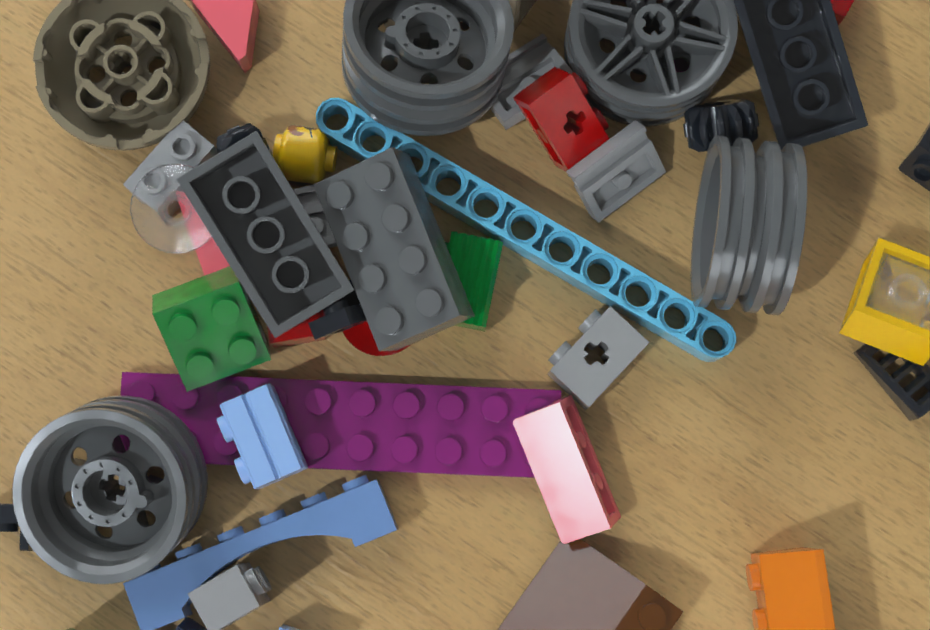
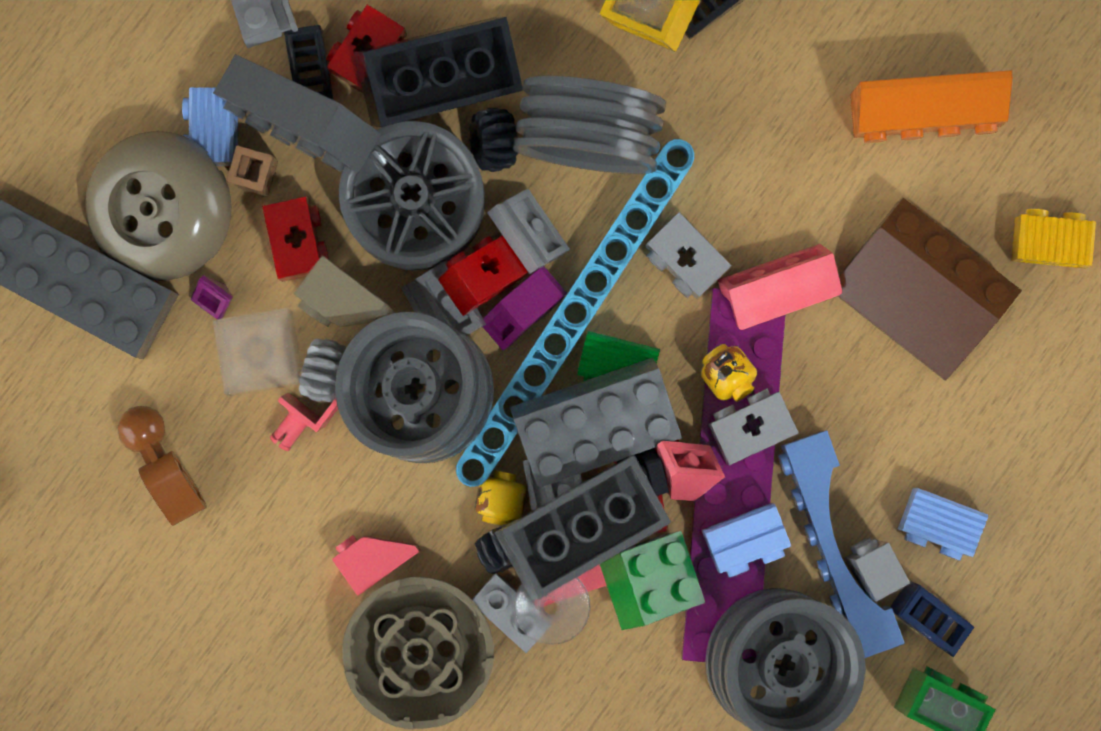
camera: 85 degrees left, 5 degrees up
none -> magenta slope [483,266,568,351]
none -> coral slope [657,441,725,501]
none -> yellow head [701,344,757,402]
none -> light grey brick [708,389,798,465]

